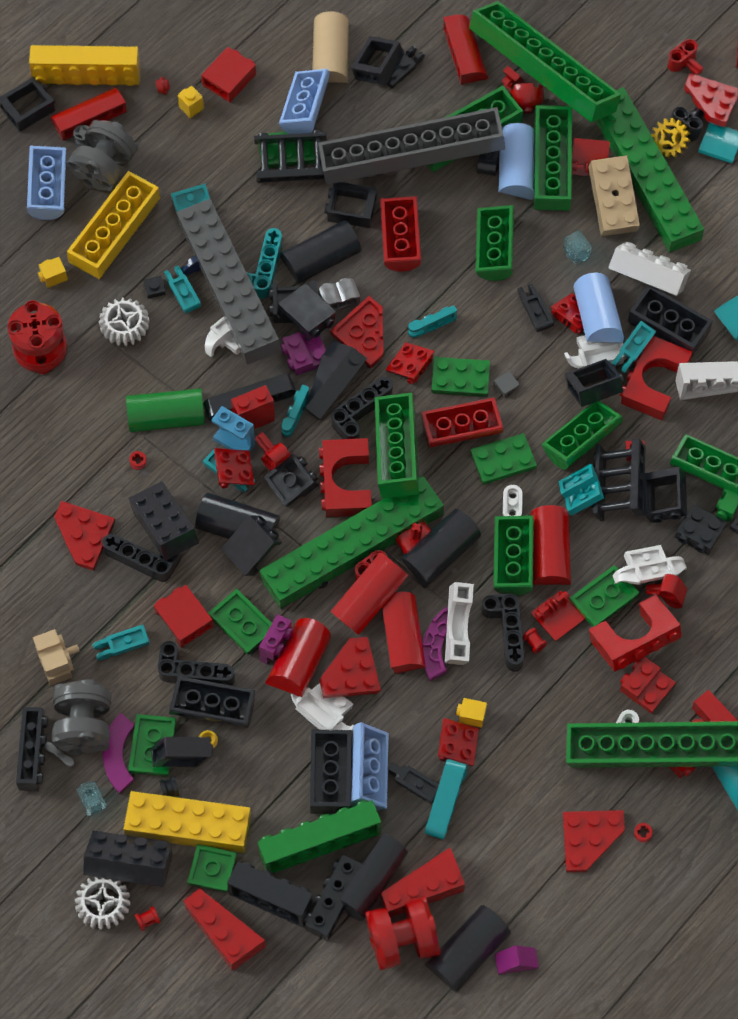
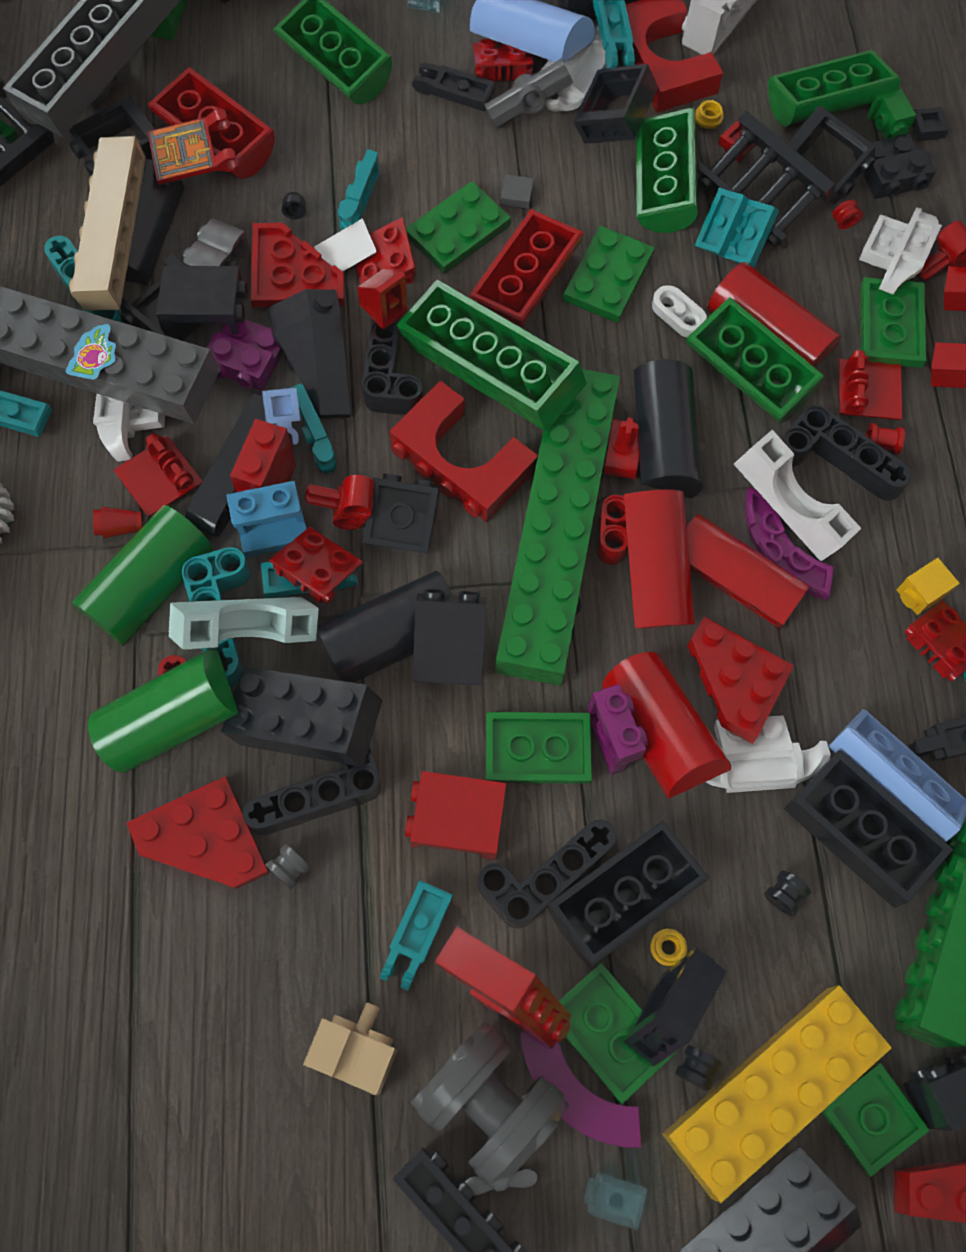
camera: 50 degrees left, 5 degrees up
none -> sticker [66,324,116,380]
none -> tan brick [69,136,146,311]
none -> green brick [88,649,239,773]
none -> red cone [93,506,142,539]
none -> red hinge [113,433,203,518]
none -> flag [147,109,239,185]
none -> light aqua arch [169,597,319,649]
none -> teal beam [182,547,250,687]
none -> light blue plate [262,387,300,444]
none -> dark grey wheel [265,844,311,889]
none -> black hinge [282,192,306,219]
none -> white sticker [314,218,377,271]
none -> red slope [357,270,408,330]
none -> red arch [435,927,572,1049]
none -> dark grey piece [485,59,573,128]
none -> yellow plate [695,100,724,129]
none -> black wheel [764,870,811,916]
none -> red bush [832,200,863,230]

